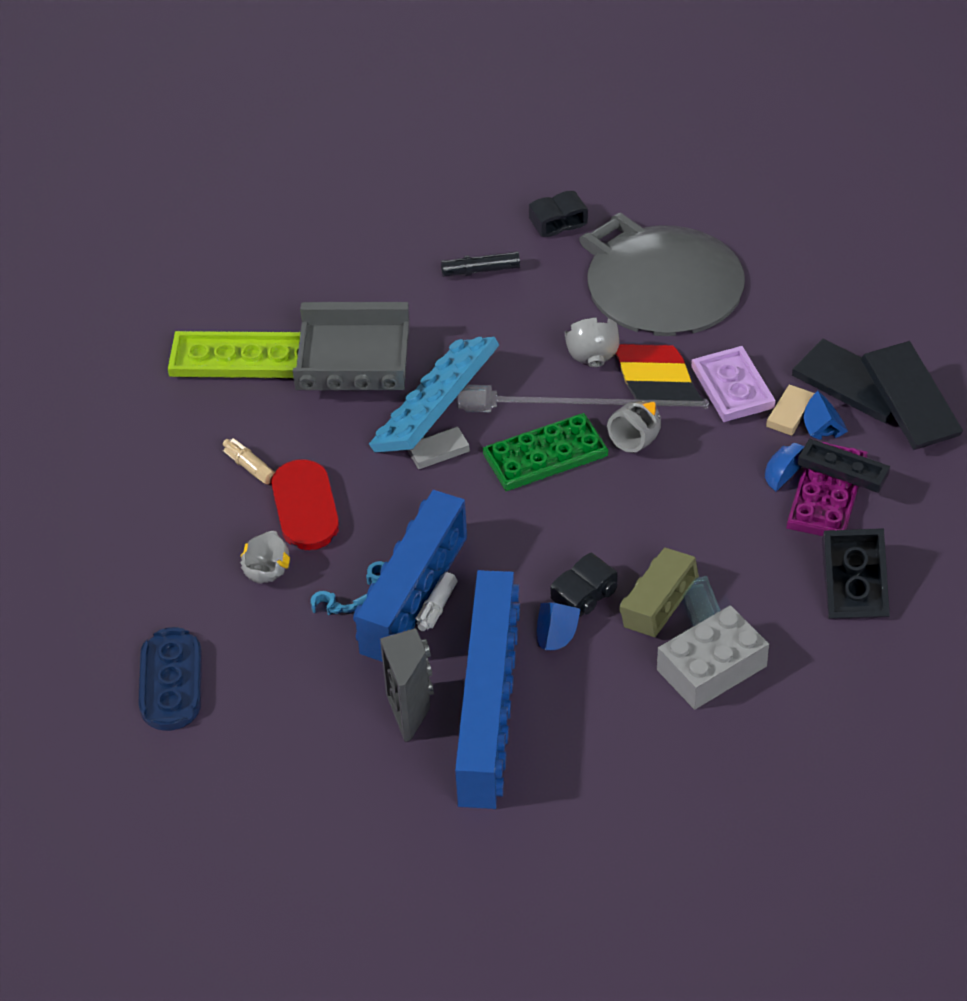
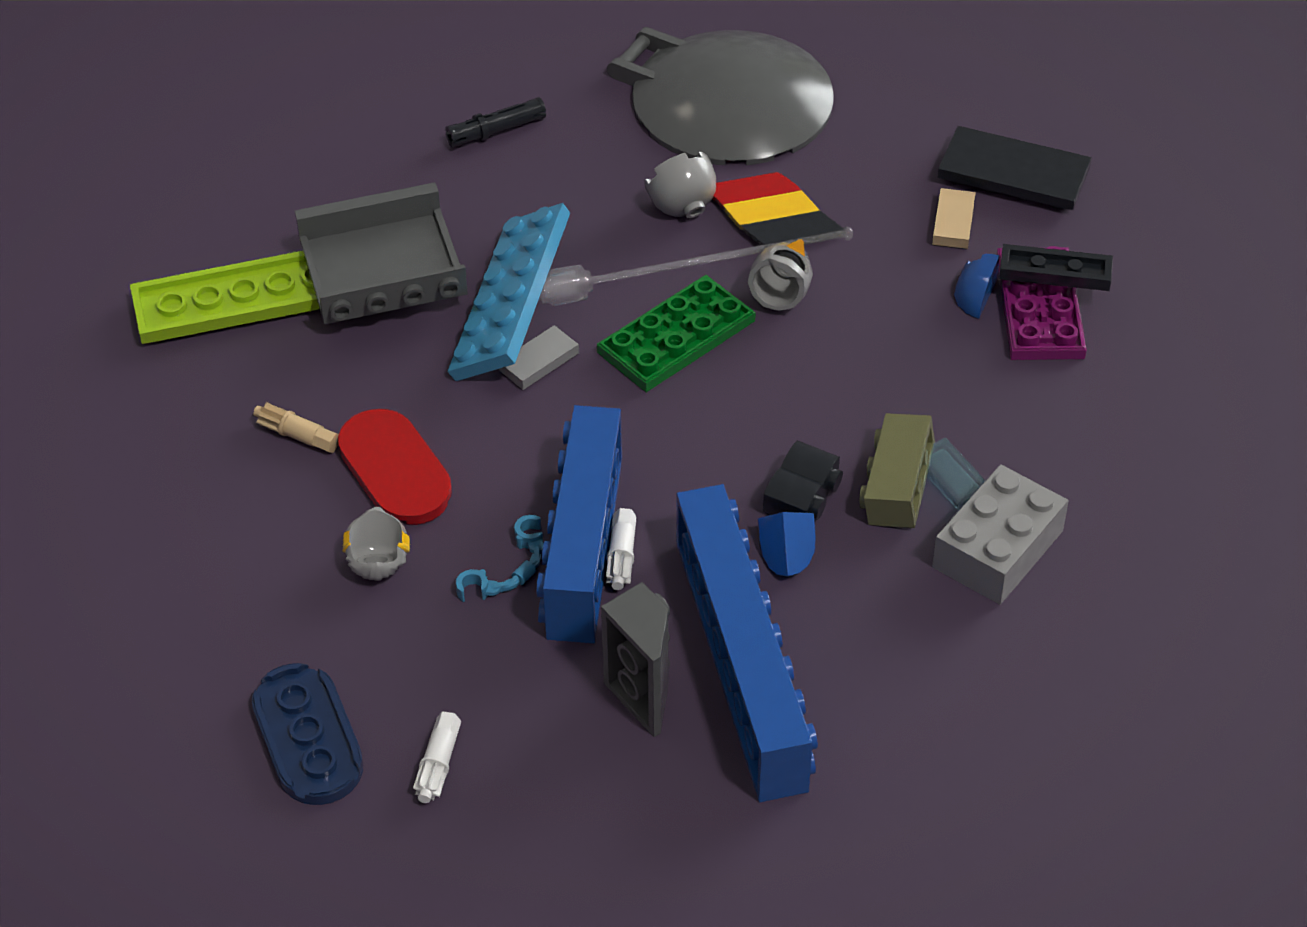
camera: 20 degrees left, 0 degrees up
black brick [529,191,588,237] -> none
lavender plate [692,346,775,422] -> none
blue brick [804,391,848,440] -> none
black slope [822,528,890,619] -> none
black tile [861,341,963,450] -> none
none -> white piece [413,711,461,803]

